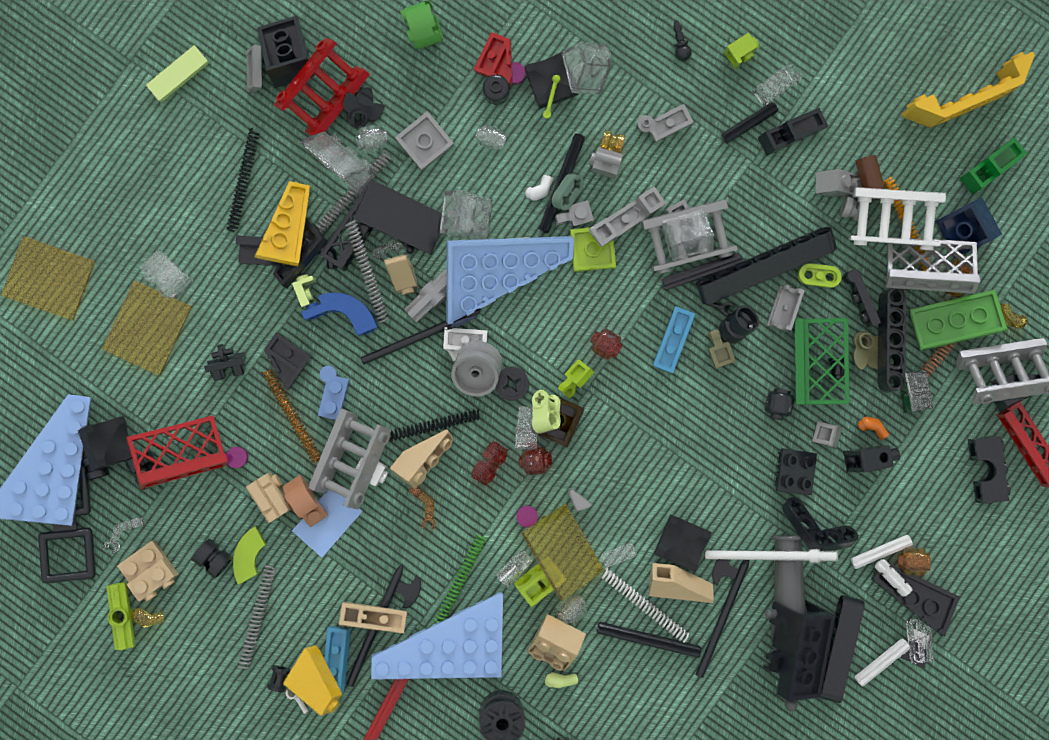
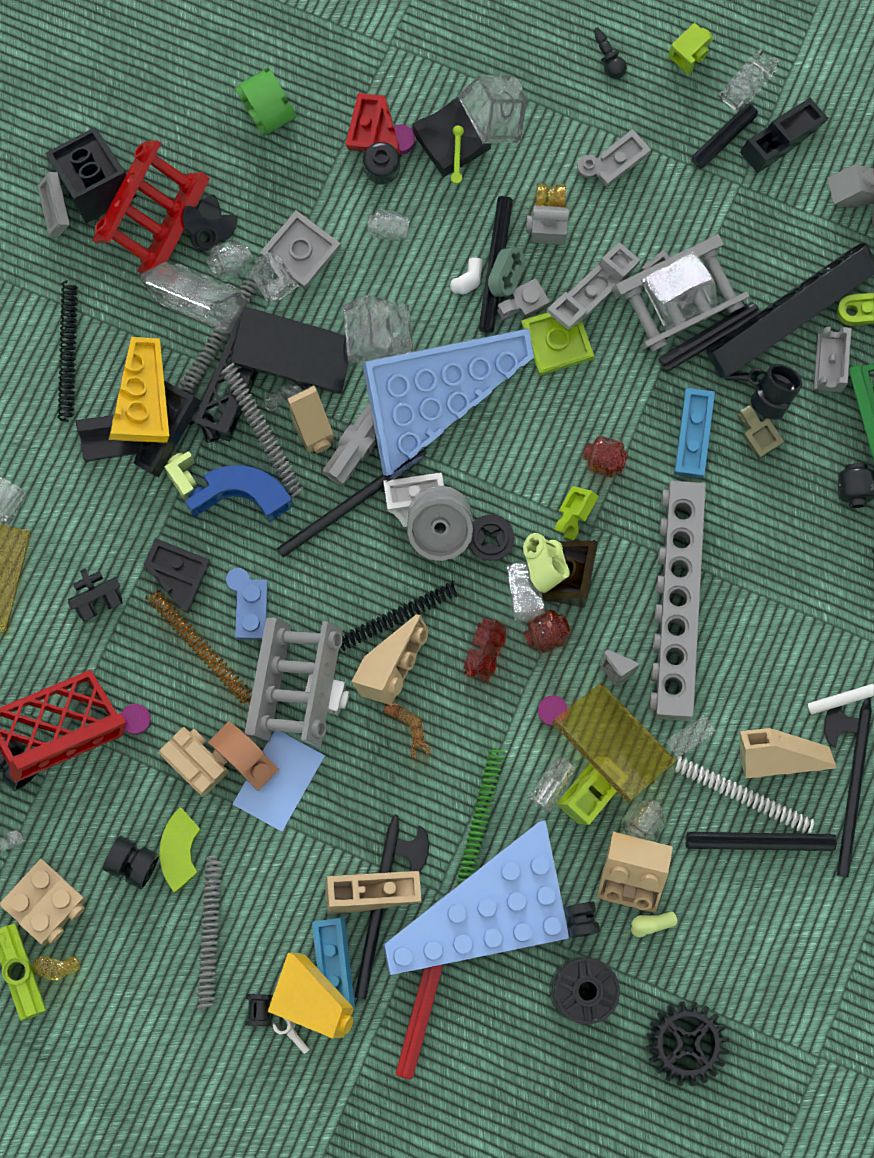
camera: 15 degrees left, 10 degrees down
black brick [654,514,712,572] -> none
none -> clear brick [249,254,299,302]
none -> black wheel [565,901,601,938]
none -> light grey brick [649,481,706,722]

